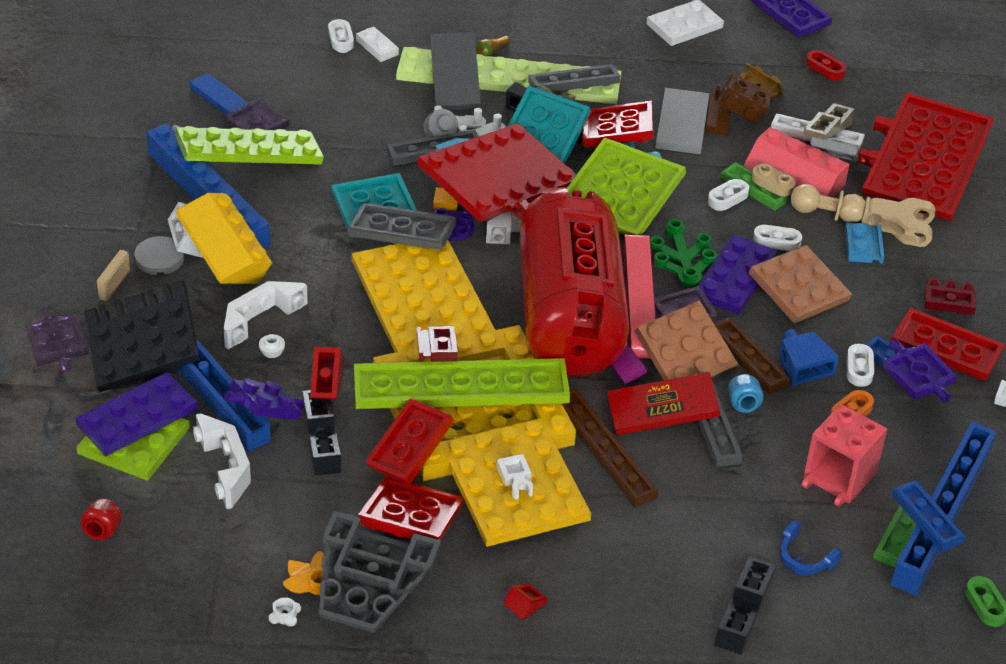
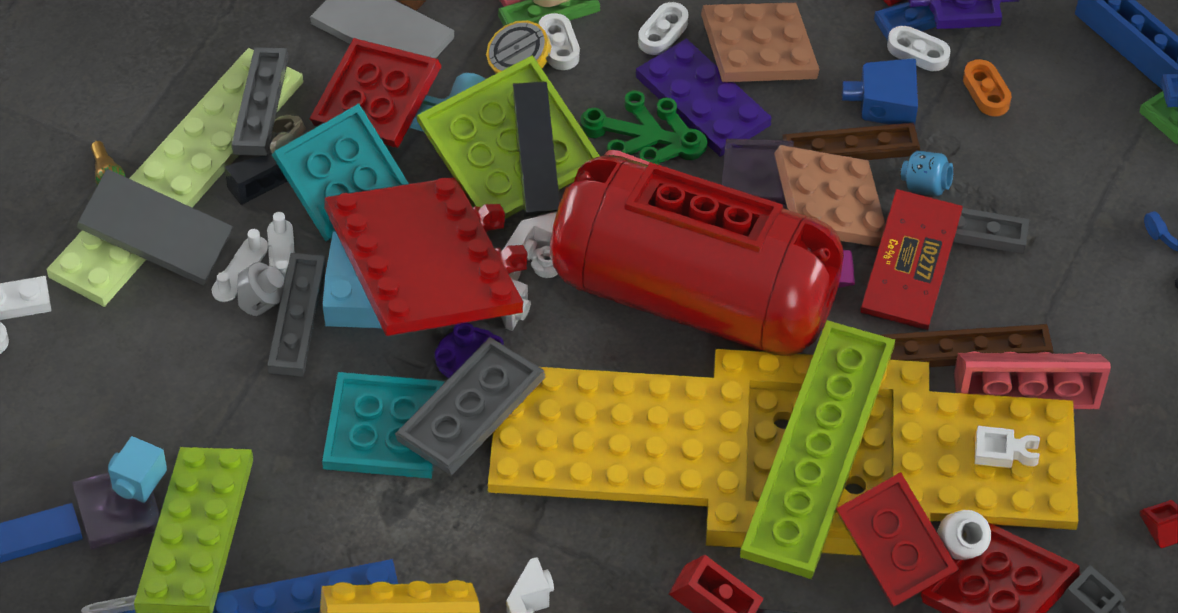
camera: 65 degrees left, 10 degrees up
plate [417,326,458,362] -> none
light orange tile [433,187,458,211] -> none
coral container [801,404,887,507] -> none
none -> medium azure brick [108,436,167,503]
none -> tile [486,20,552,74]
none -> black slope [512,81,560,216]
none -> white head [937,510,991,560]
none -> coral slope [954,351,1111,409]

